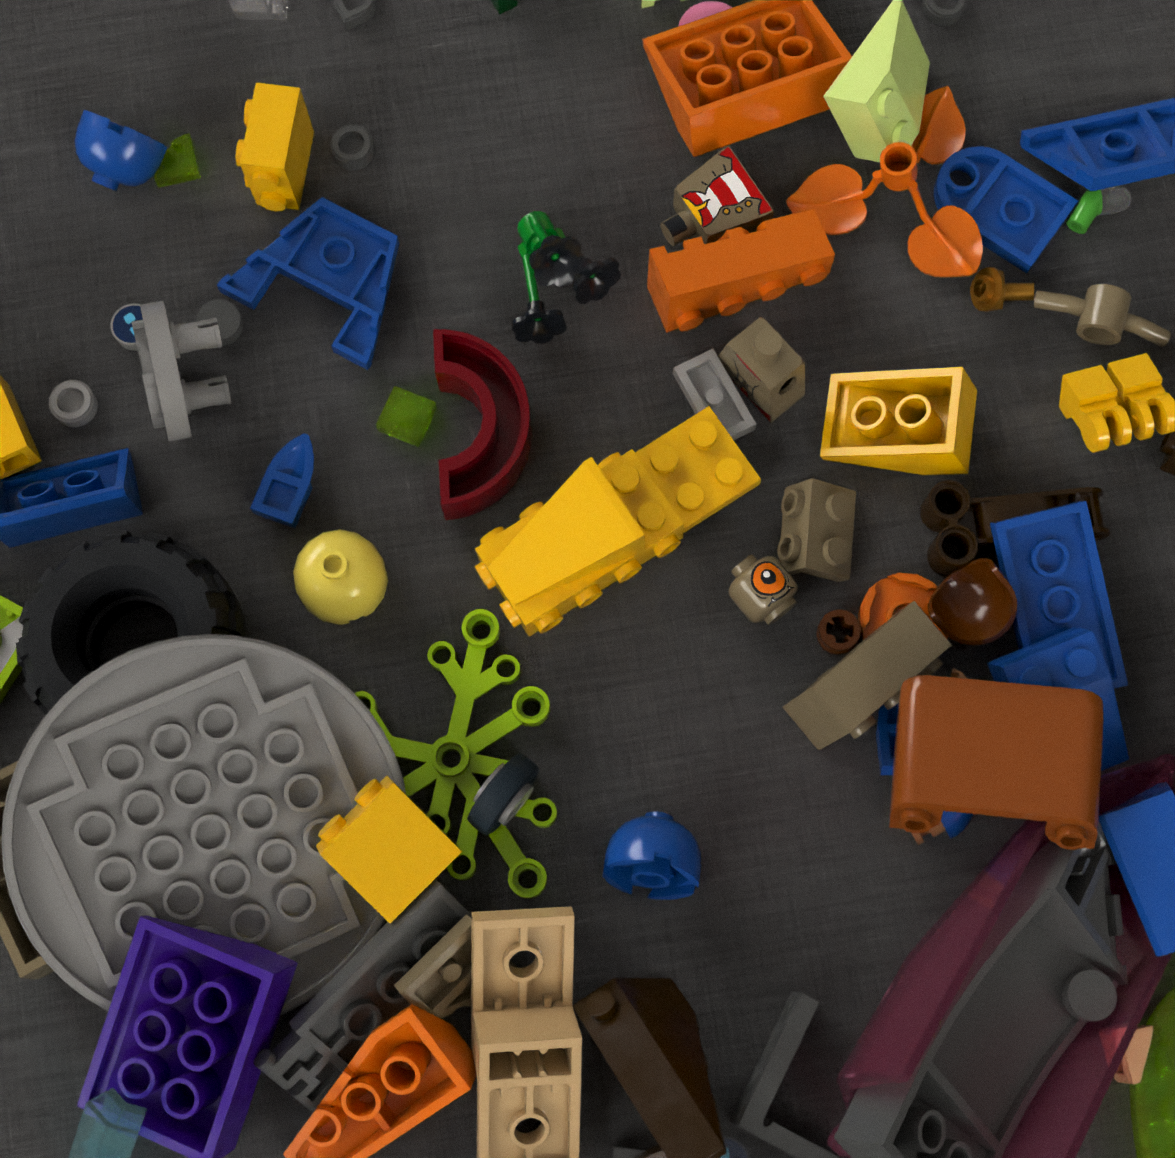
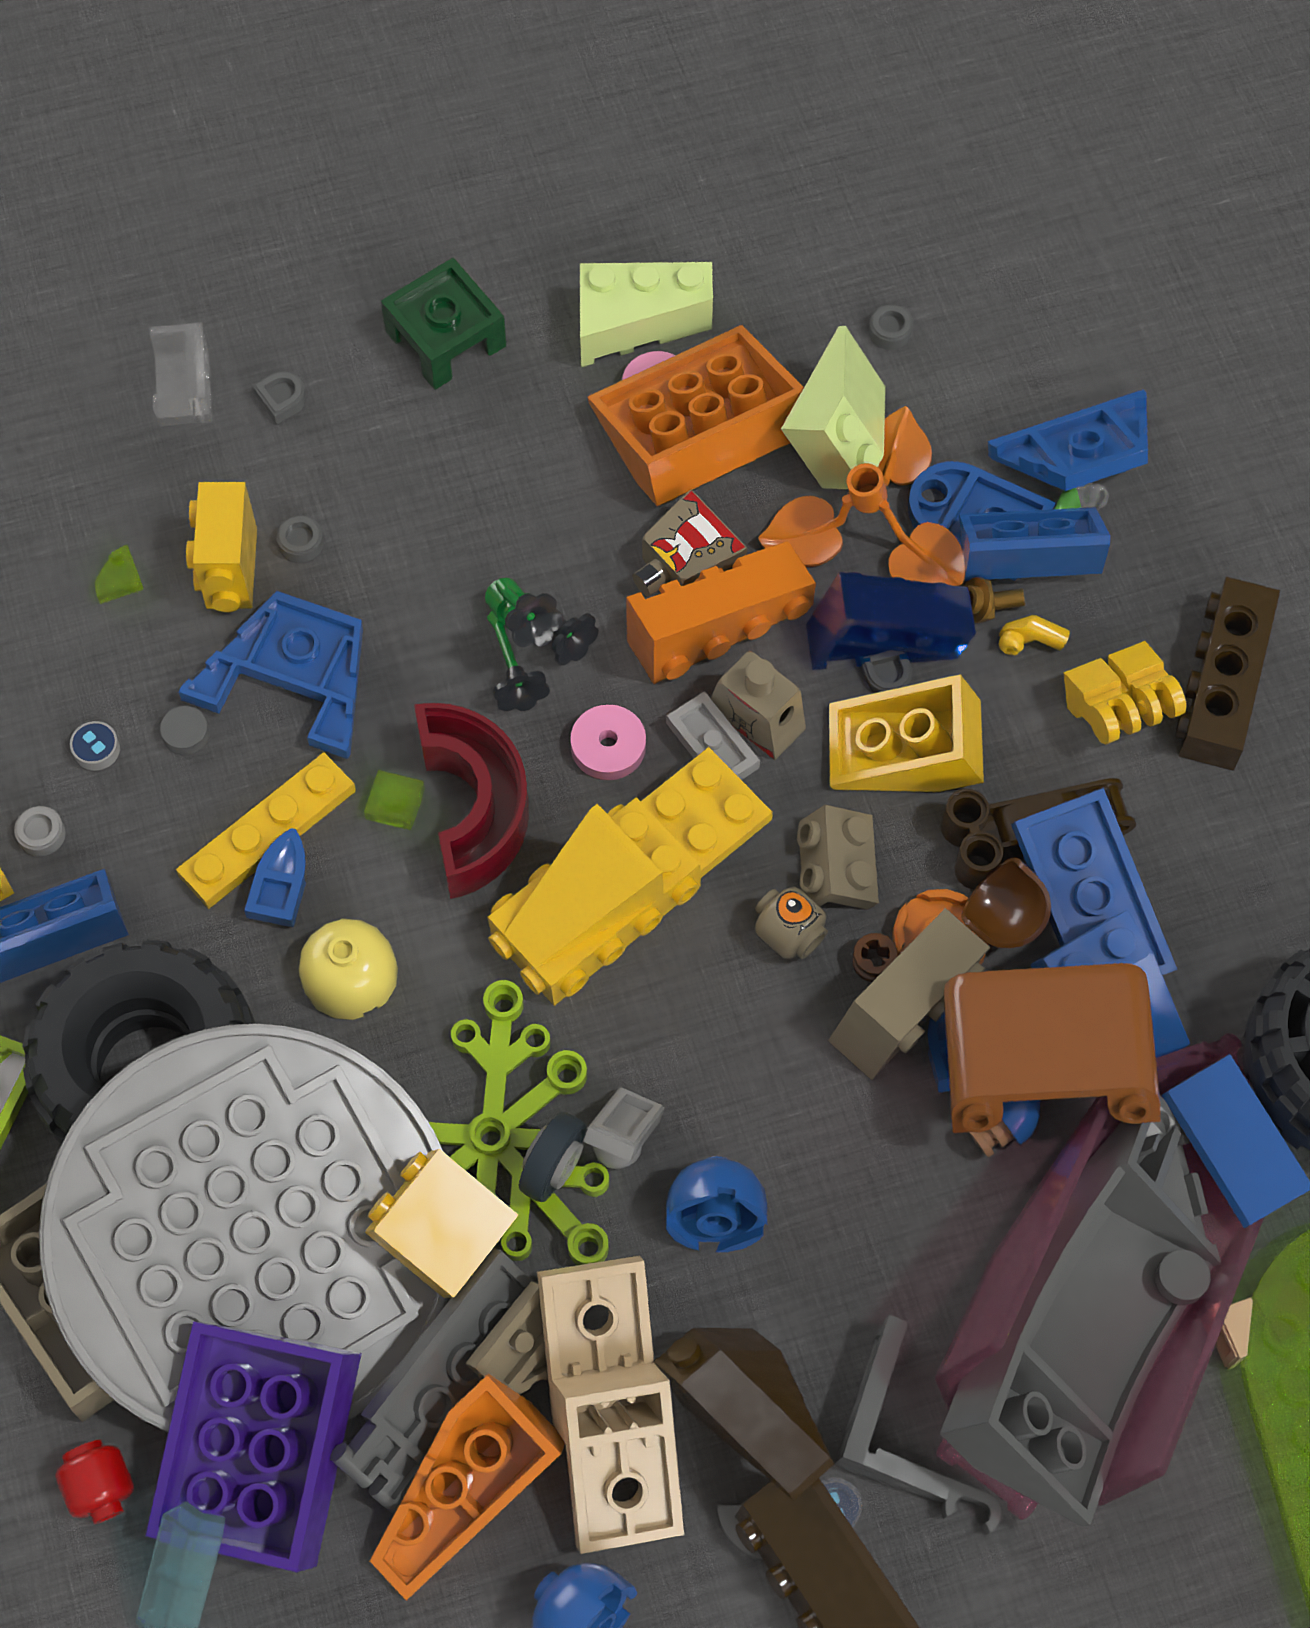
camera: 10 degrees left, 10 degrees down
blue cylinder [75,110,167,192] -> none
light grey piece [131,301,231,442] -> none
dark tan piece [1034,284,1171,347] -> none
none -> red head [55,1439,134,1525]
none -> yellow plate [176,752,356,909]
none -> bright pink piece [571,705,646,780]
none -> light grey tile [583,1088,665,1170]
none -> clear blue wedge [806,572,976,670]
none -> dark grey tile [859,646,912,693]
none -> blue slope [959,507,1110,581]
none -> yellow arm [998,615,1070,655]

